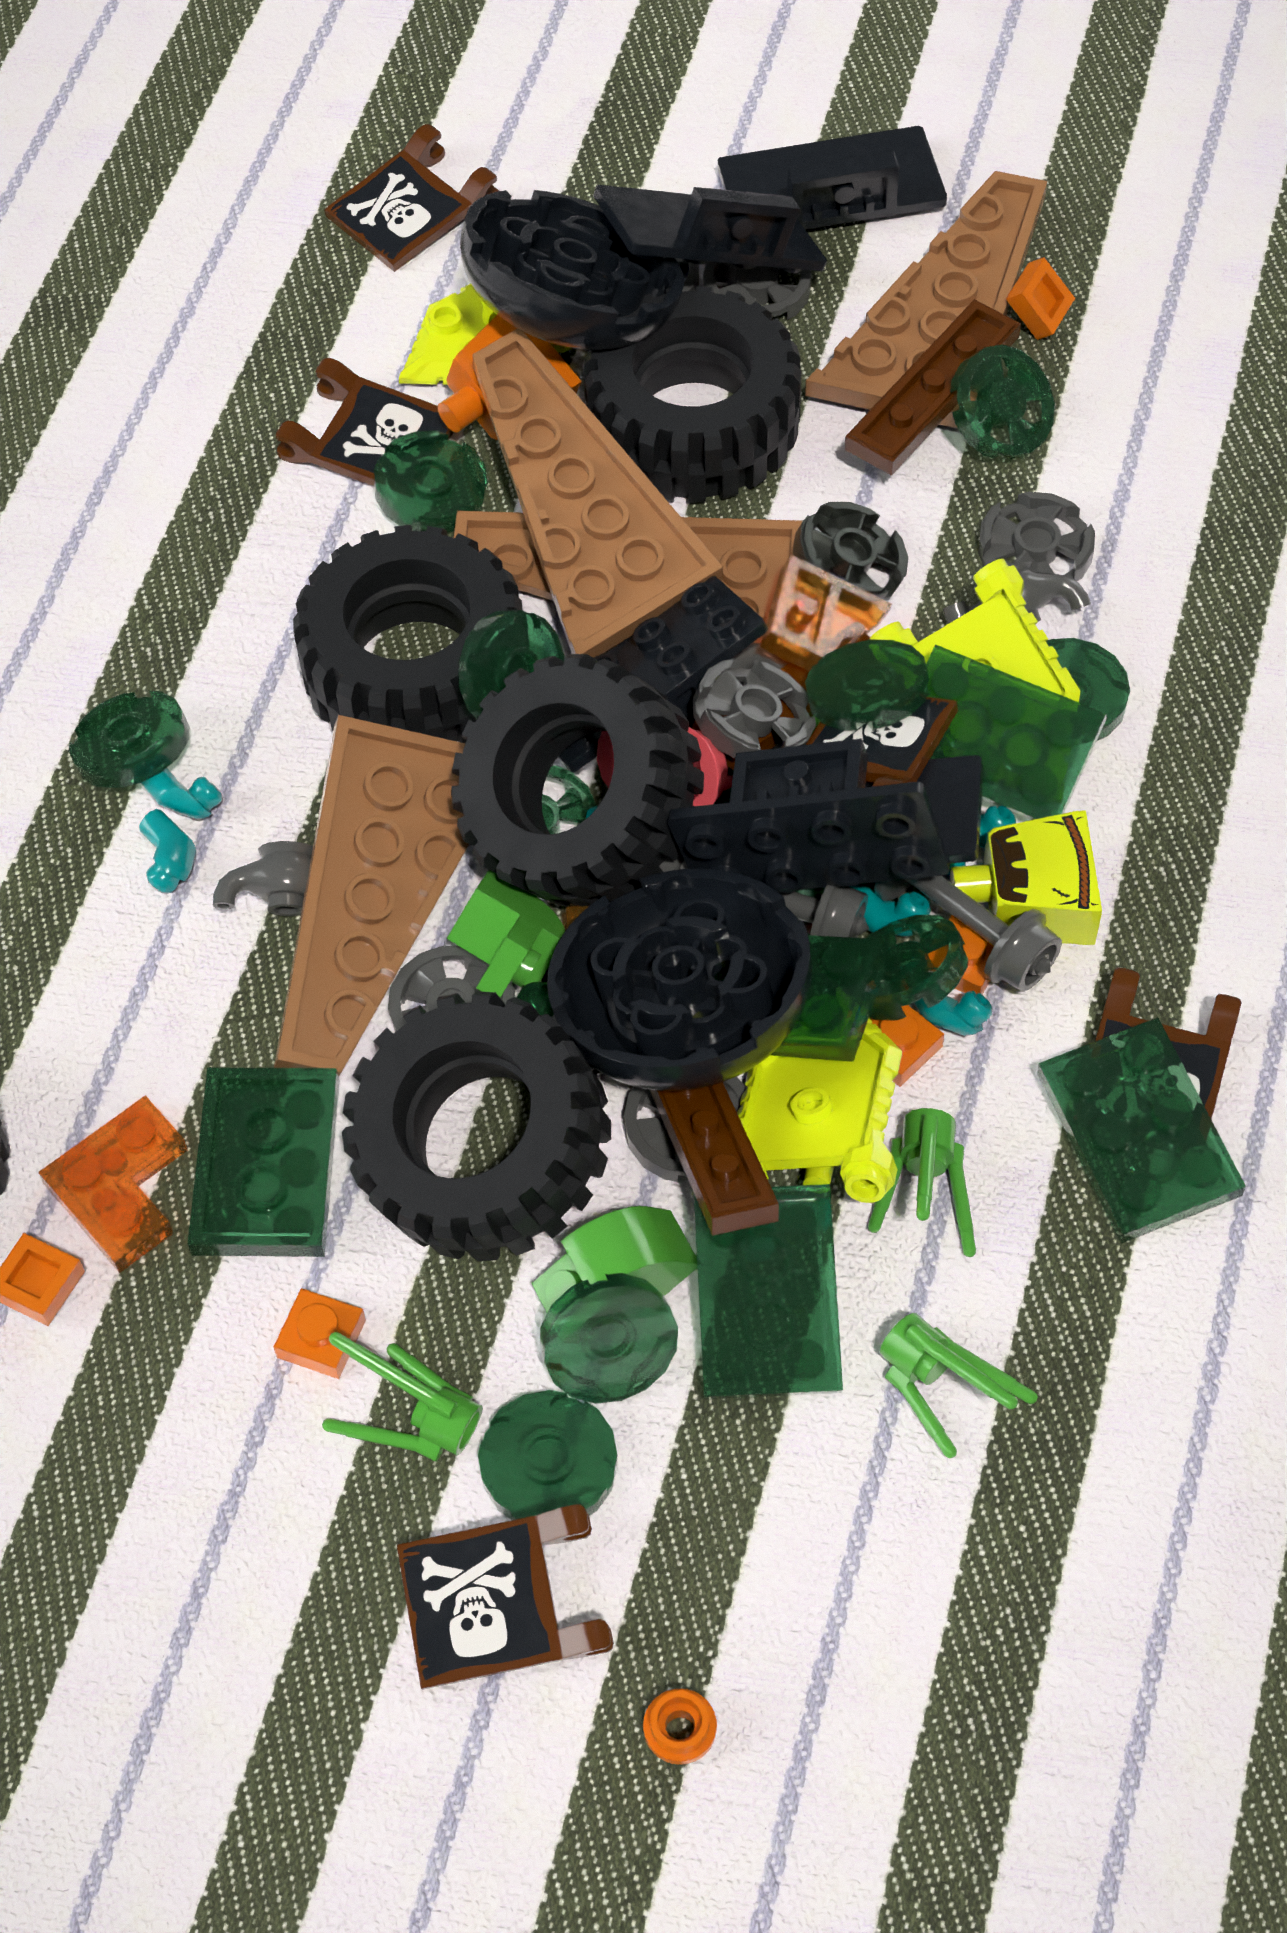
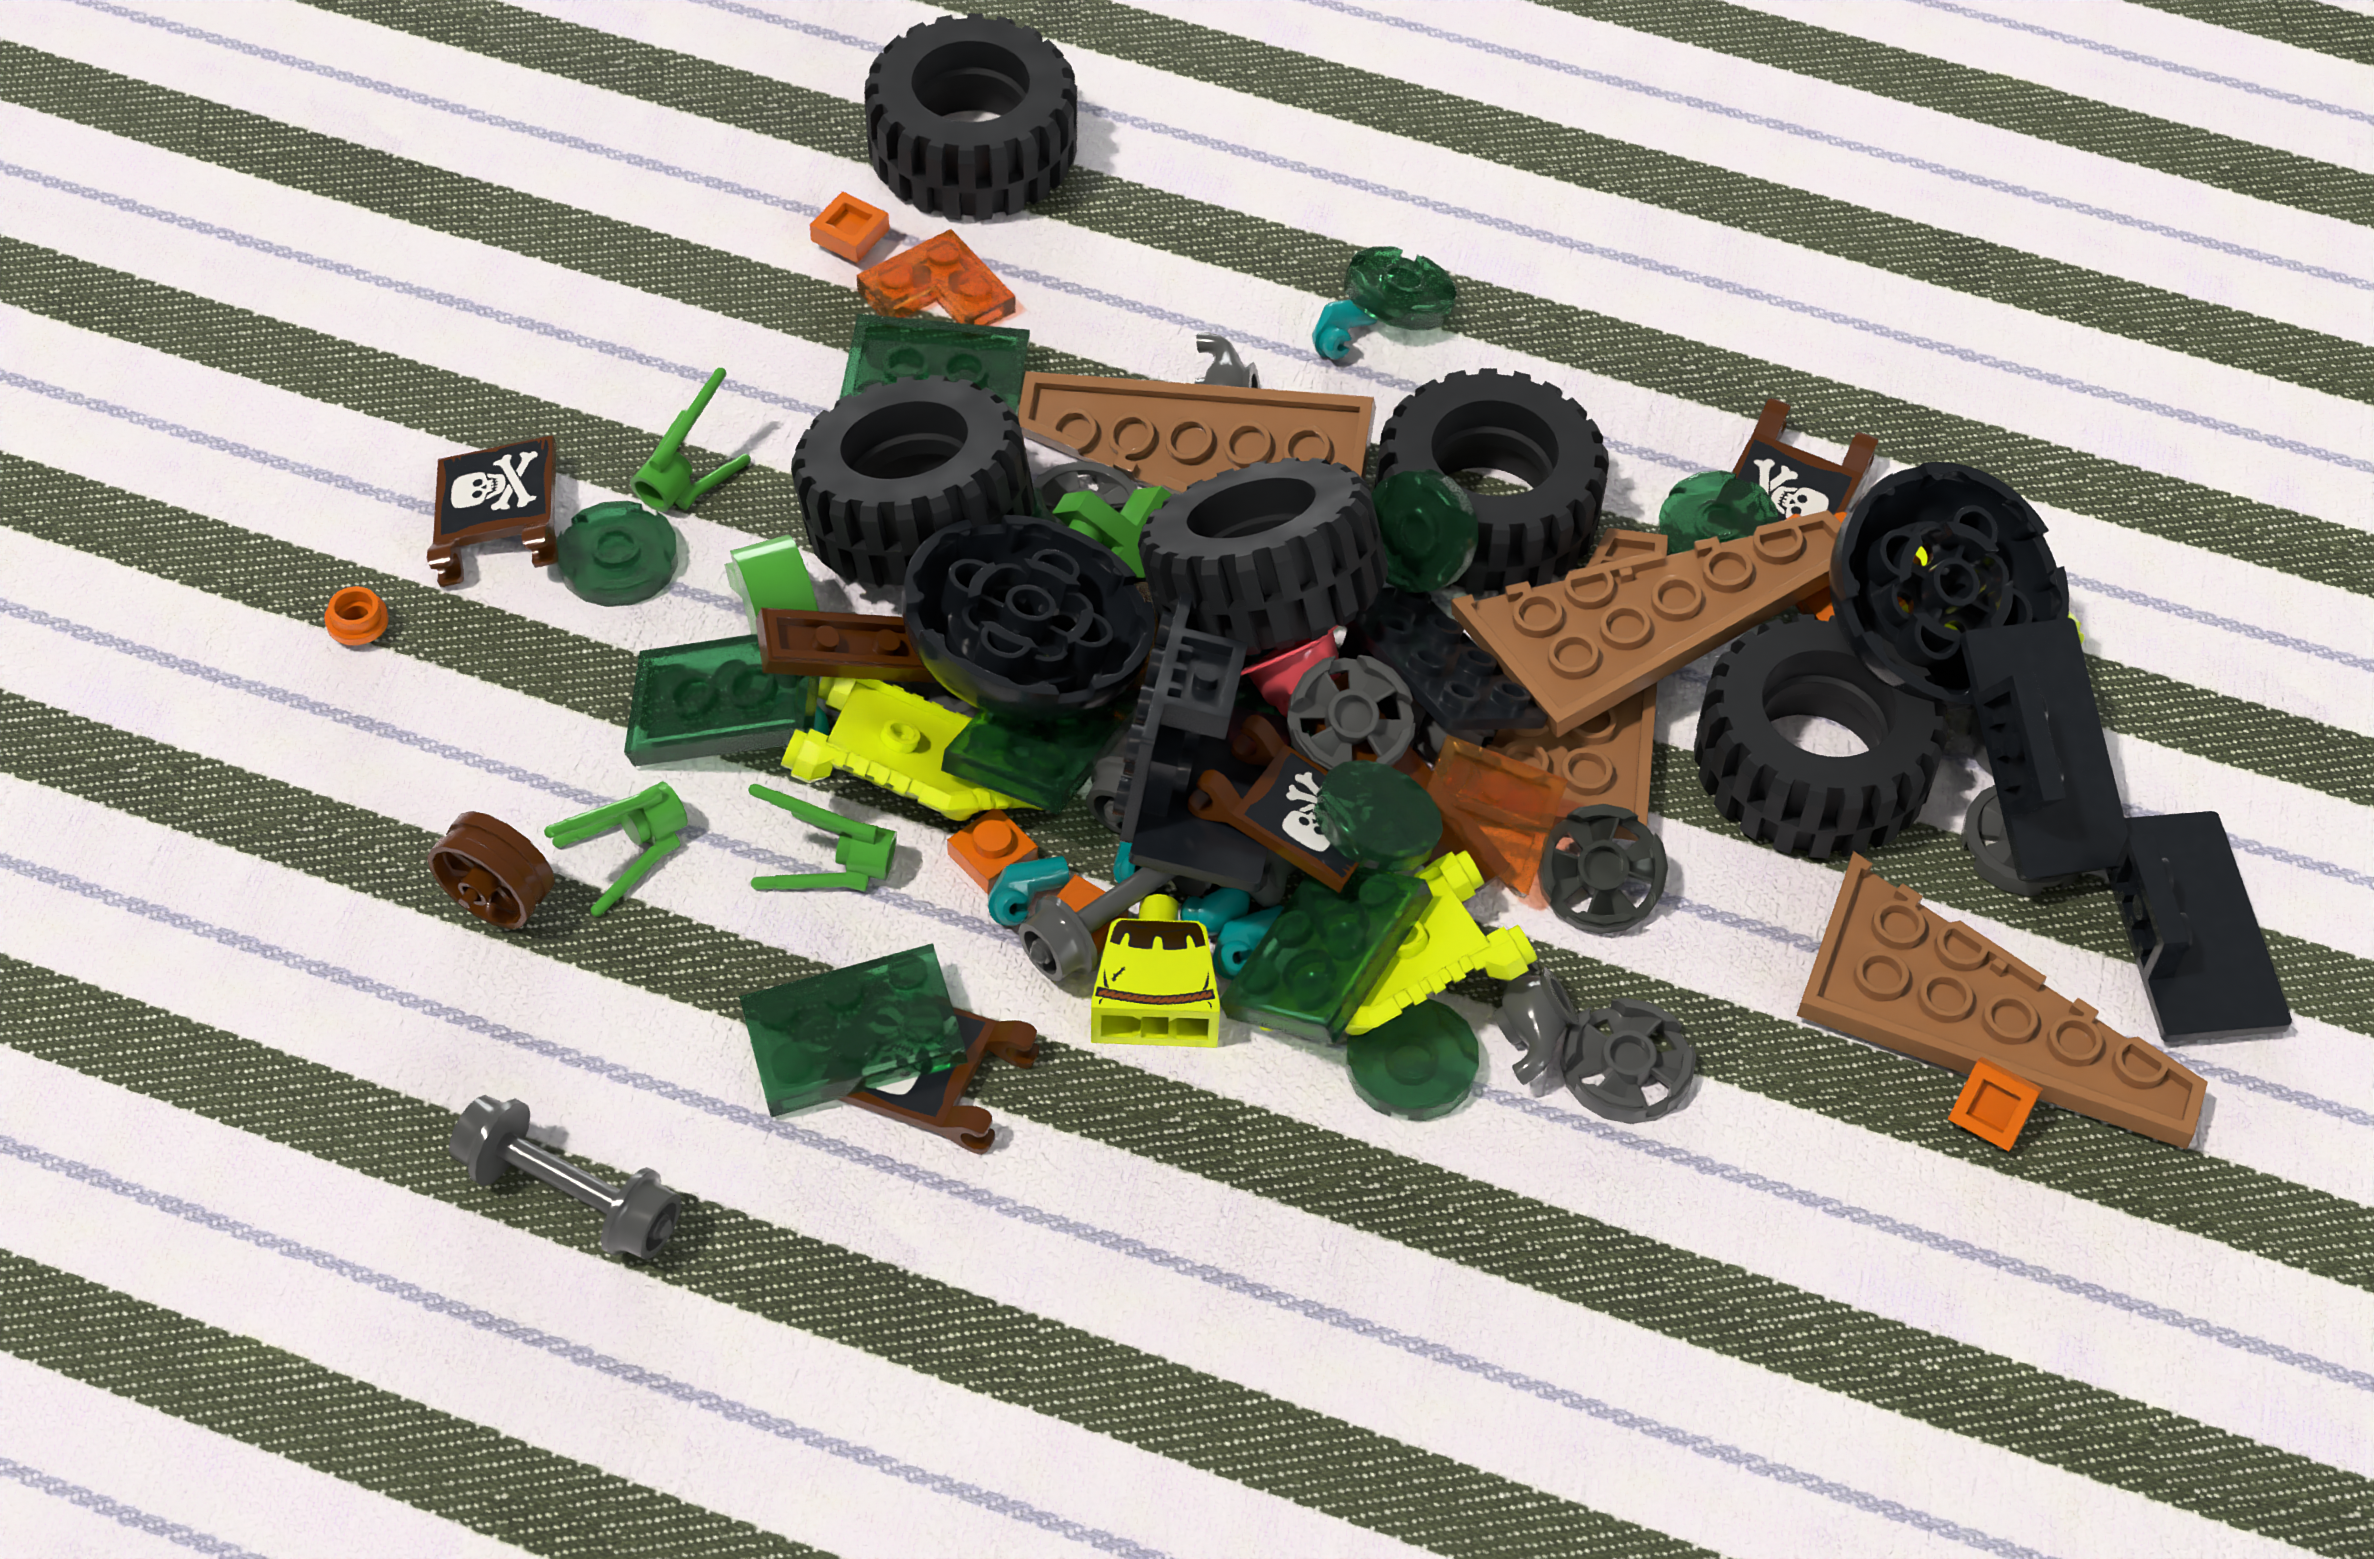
camera: 90 degrees right, 5 degrees down
teal arm [139,809,196,893] -> none
orange plate [273,1288,366,1379] -> none
flag [324,124,499,272] -> none
clear green tile [540,1273,678,1404] -> none
clear green piece [842,915,968,1020] -> none
reddish brown tile [845,299,1021,476] -> none
clear green piece [950,344,1055,459] -> none
none -> reddish brown wheel [427,811,555,929]

